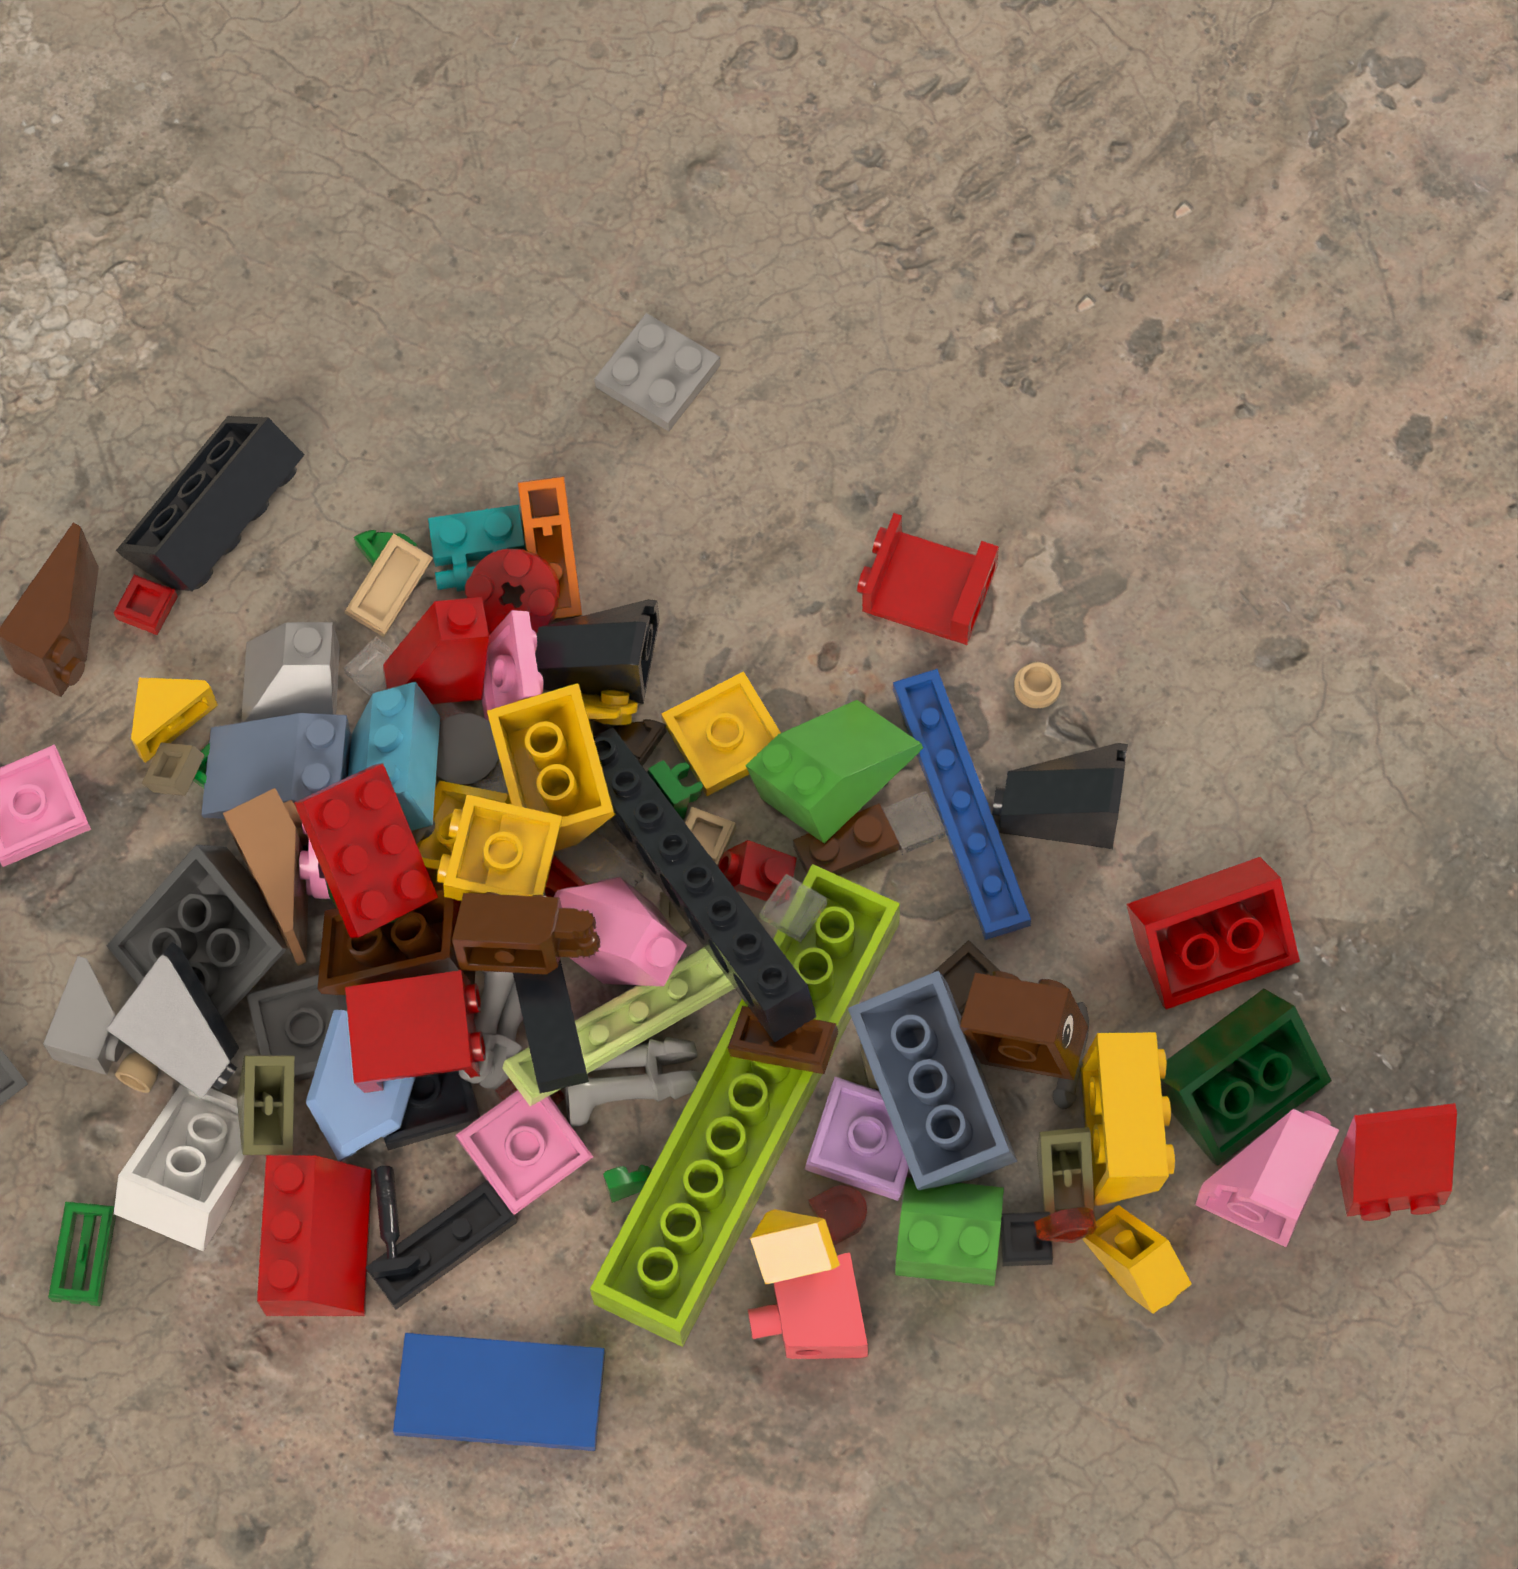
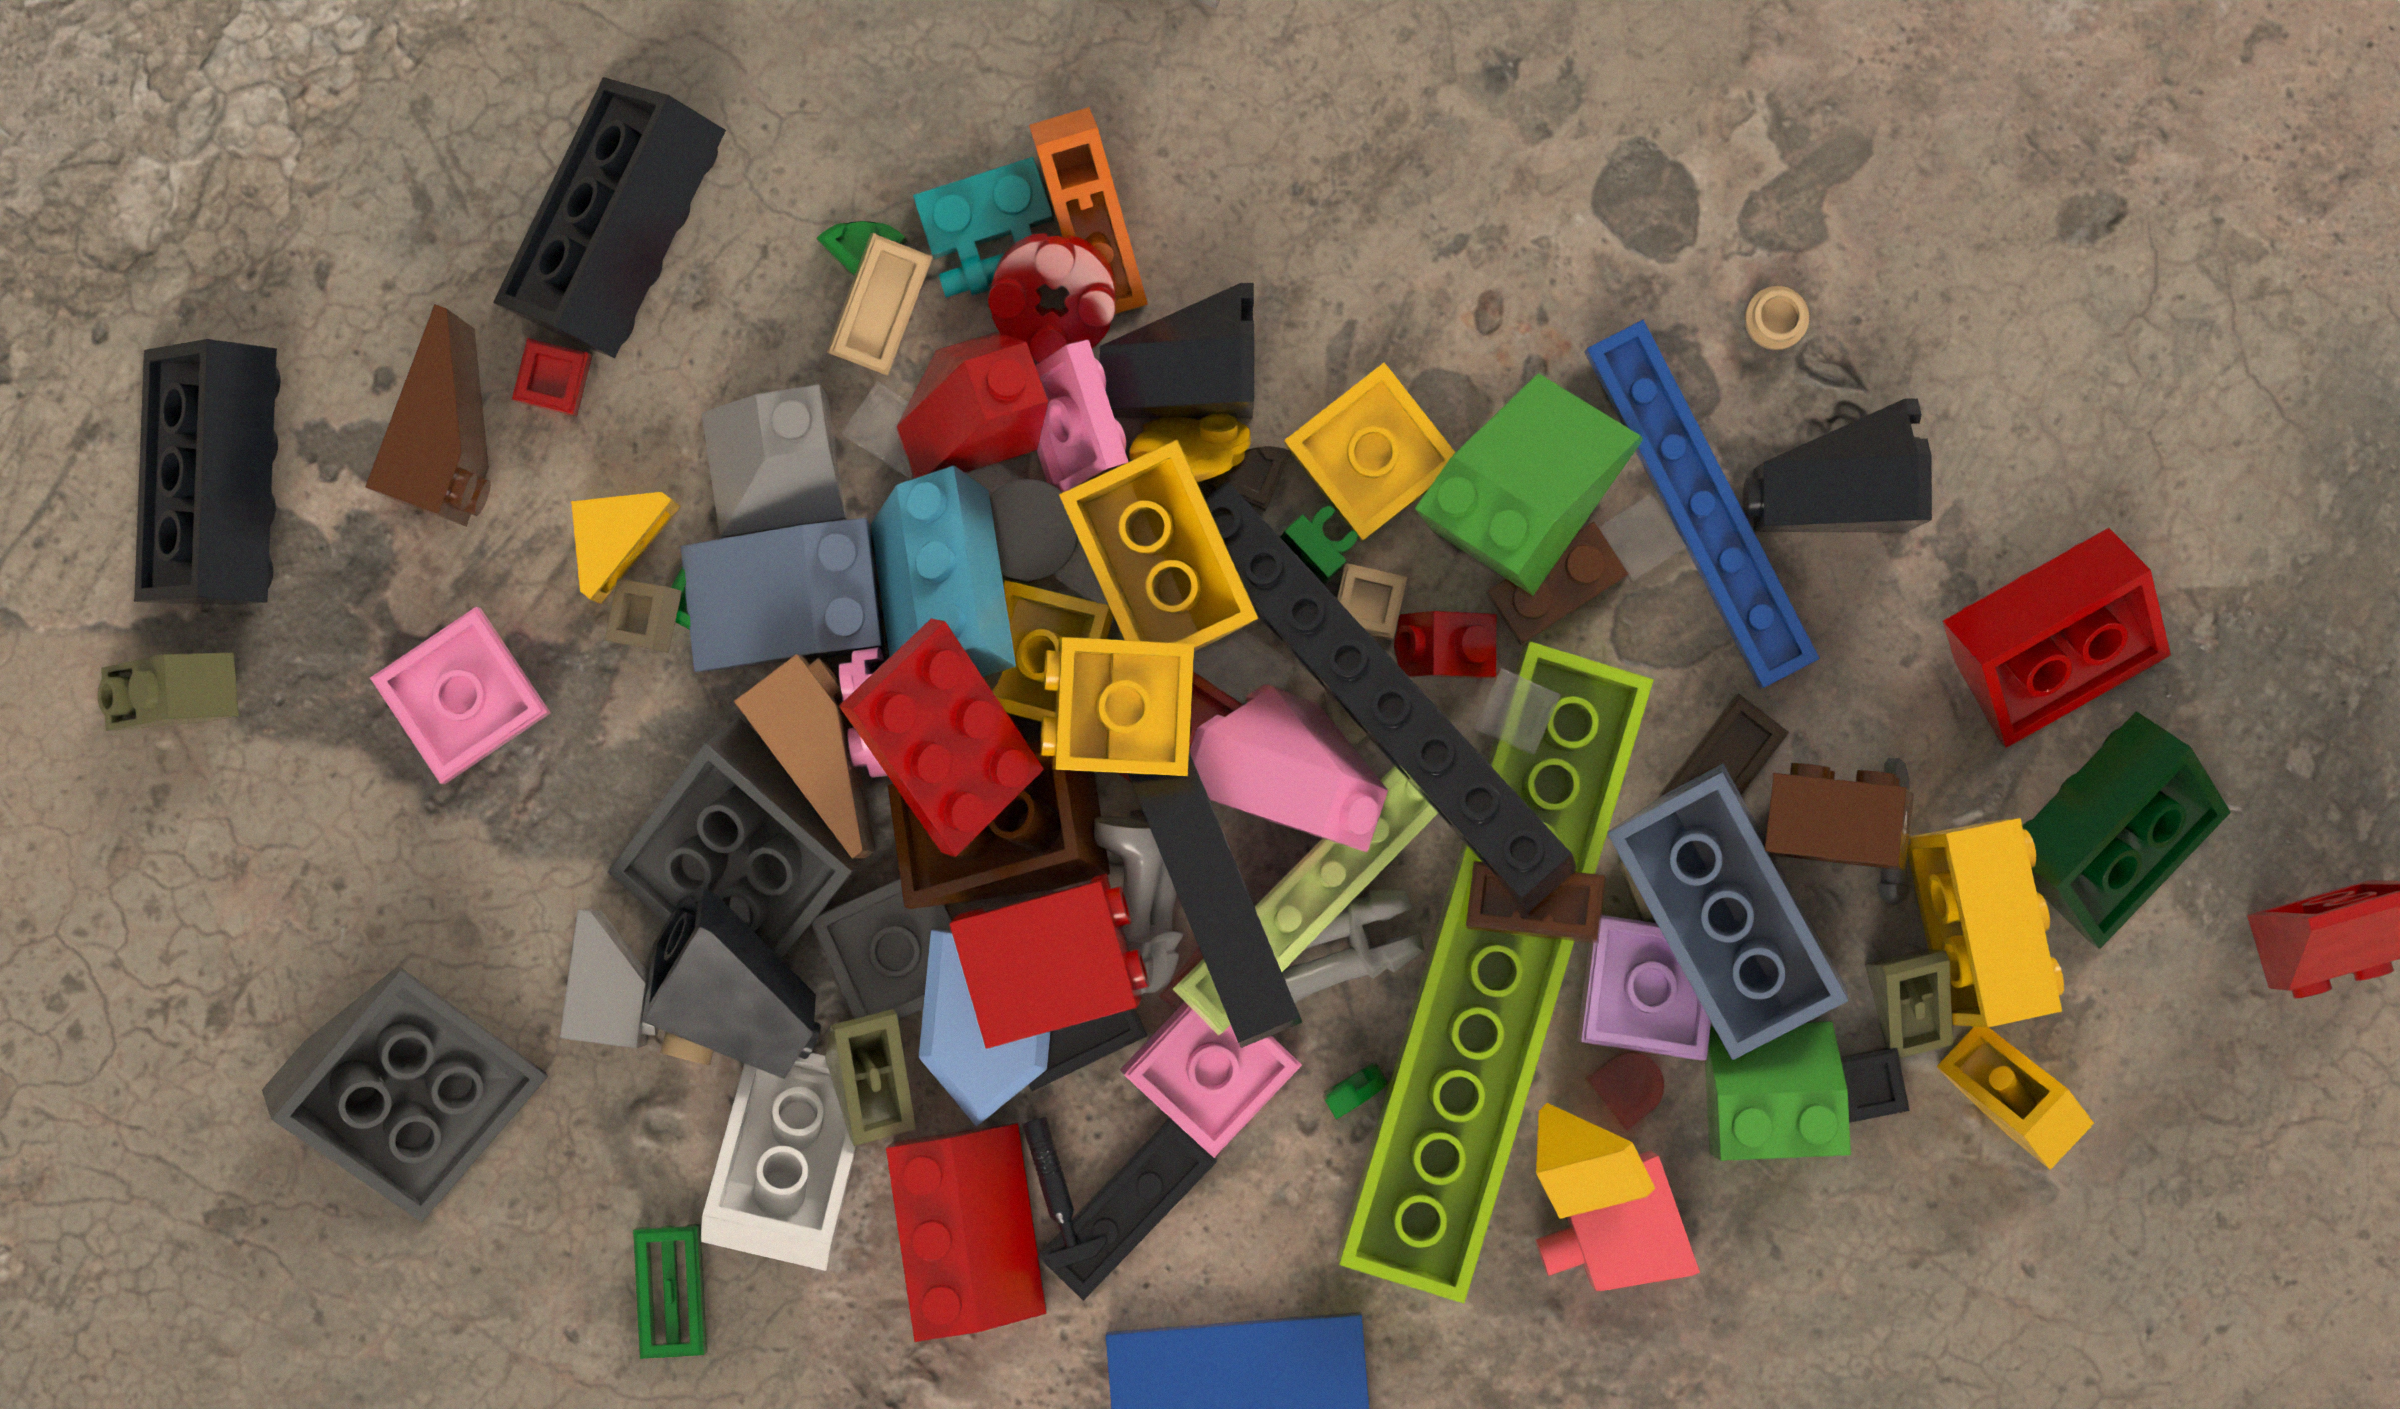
camera: 10 degrees left, 20 degrees up
reddish brown hinge [452,892,601,974] -> none
red panel [857,513,999,645] -> none
clear red tile [1034,1207,1097,1243] -> none
bright pink slope [1195,1109,1339,1247] -> none

